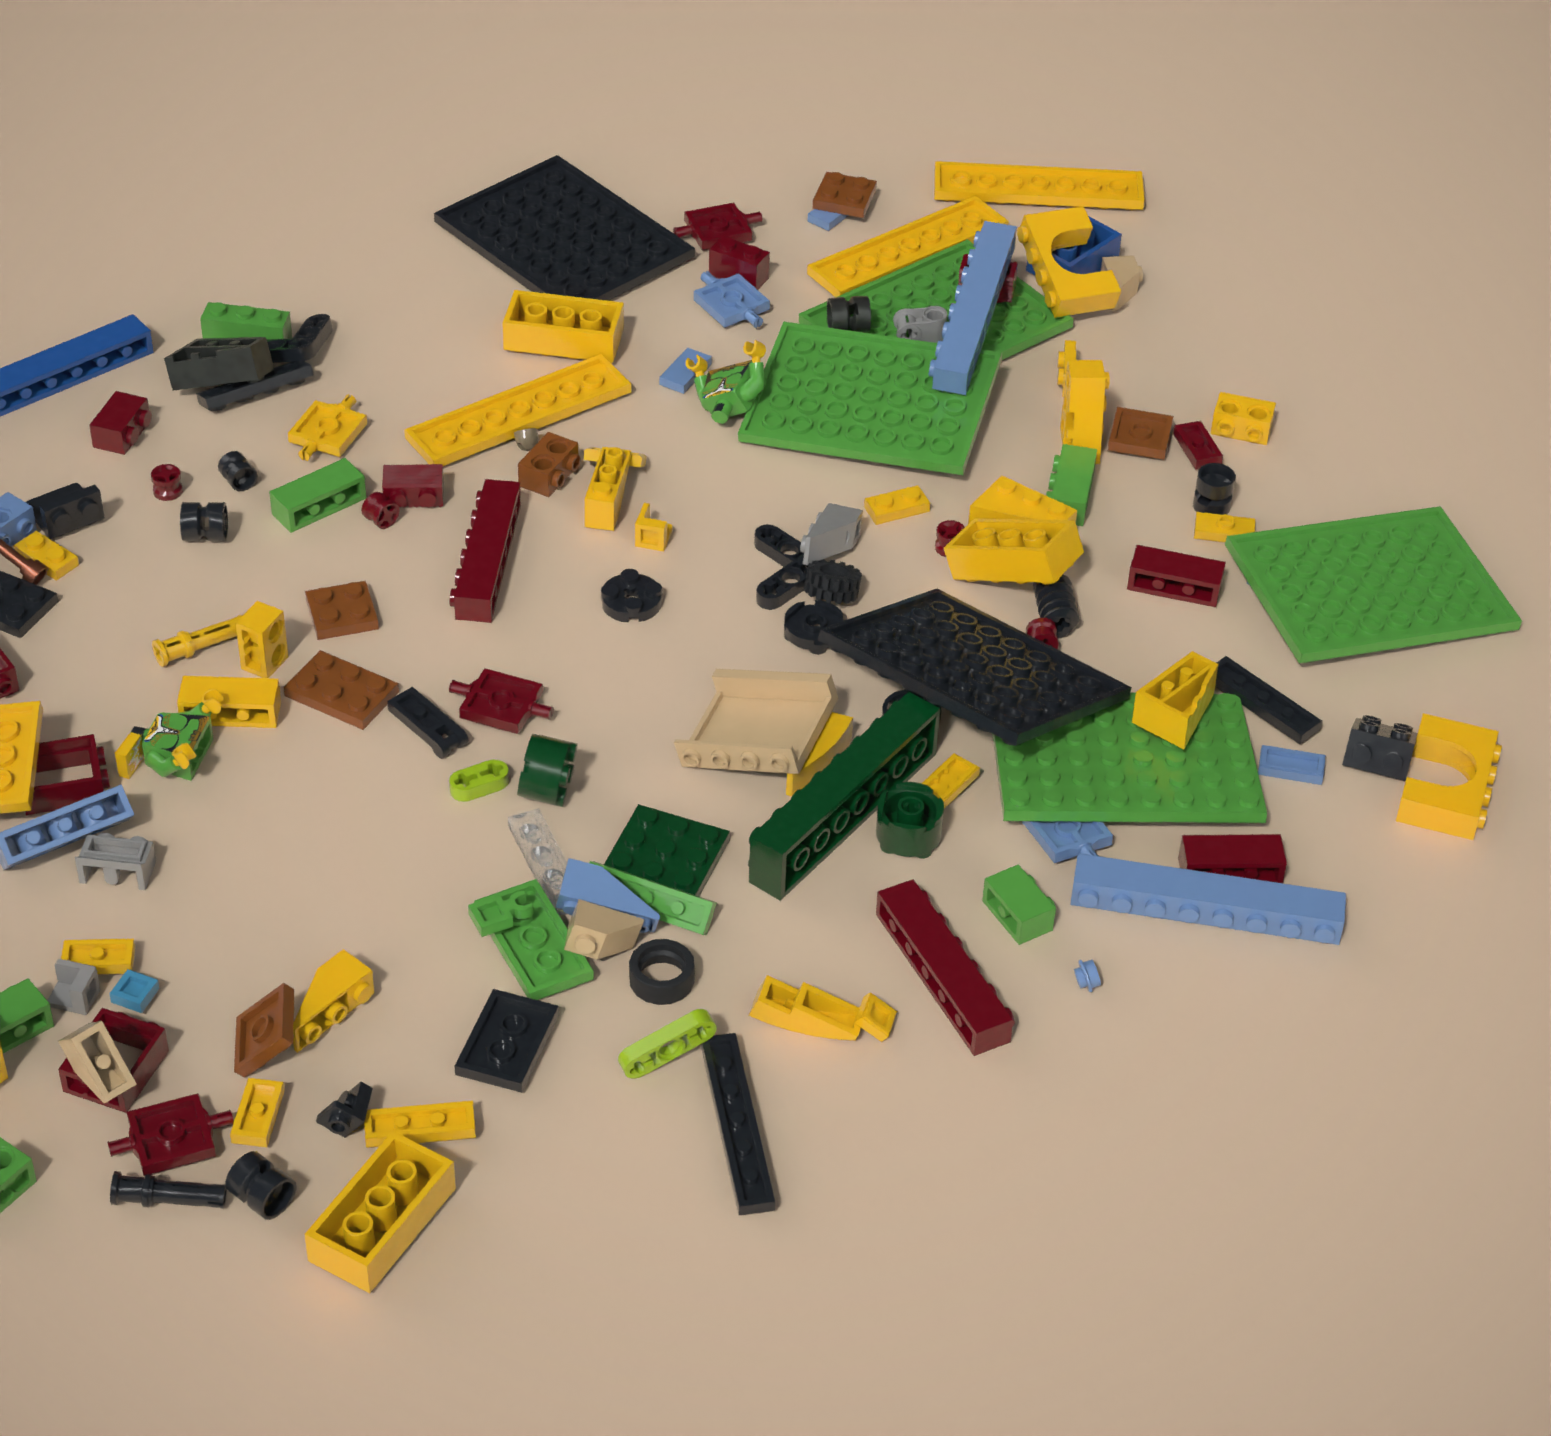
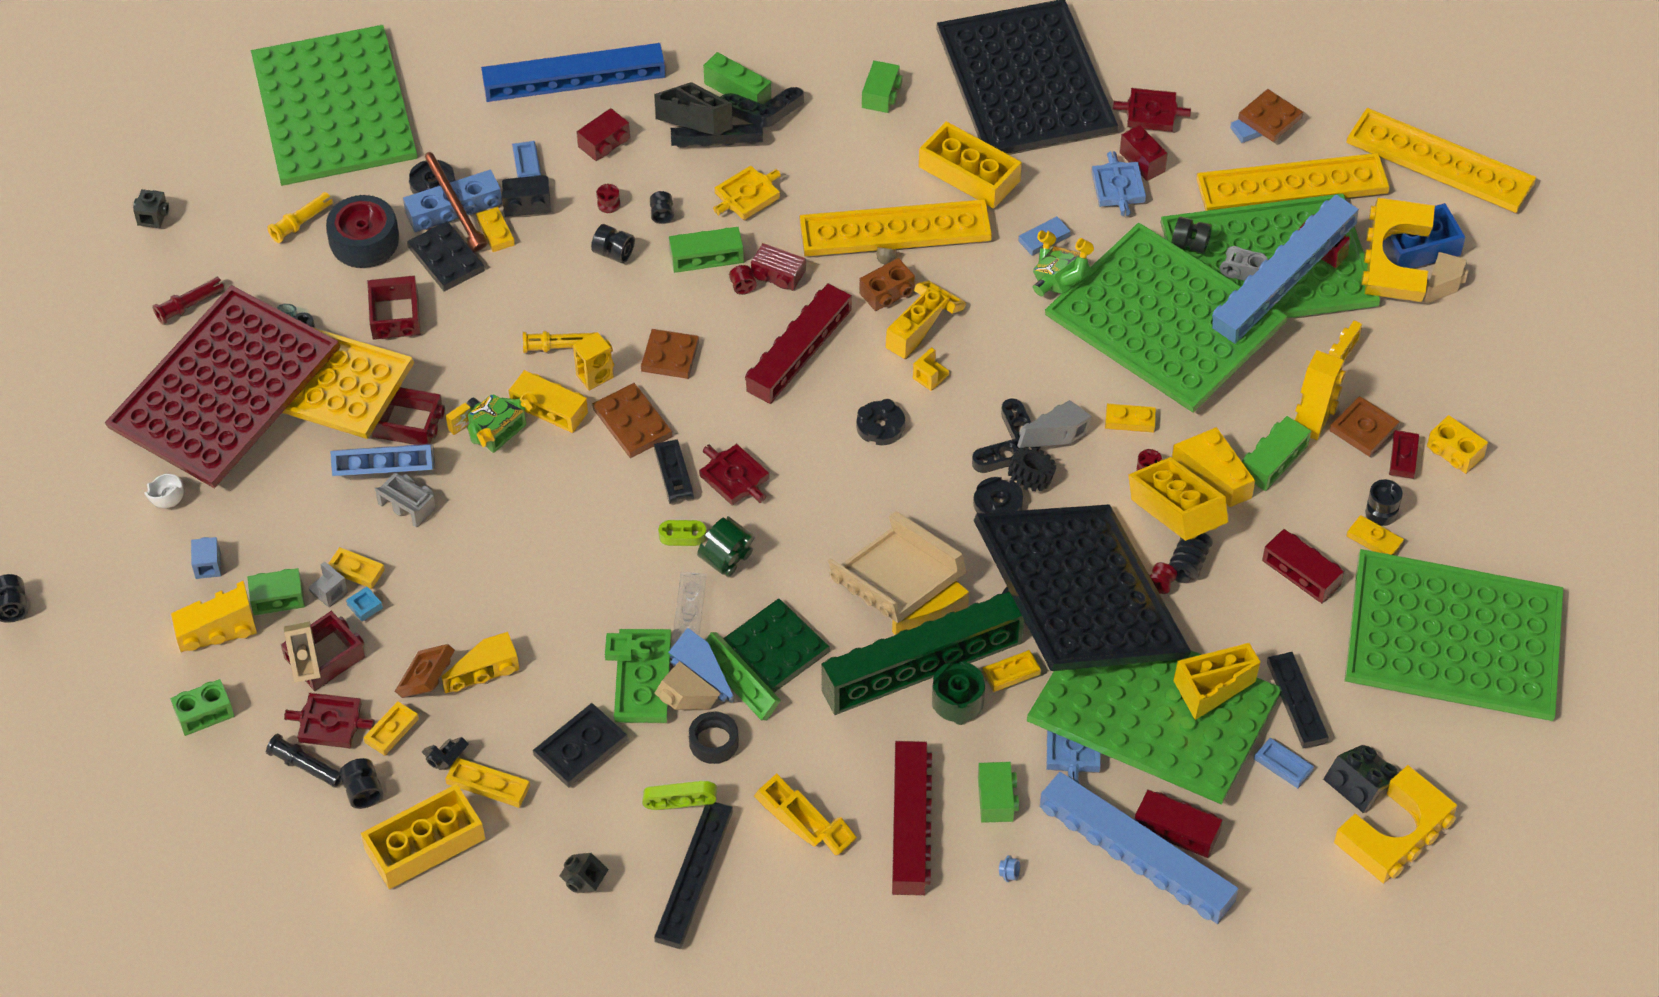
camera: 30 degrees right, 10 degrees up
none -> medium blue tile [512,141,541,177]
none -> pearl dark grey brick [559,852,609,893]
none -> bright green brick [862,60,903,113]

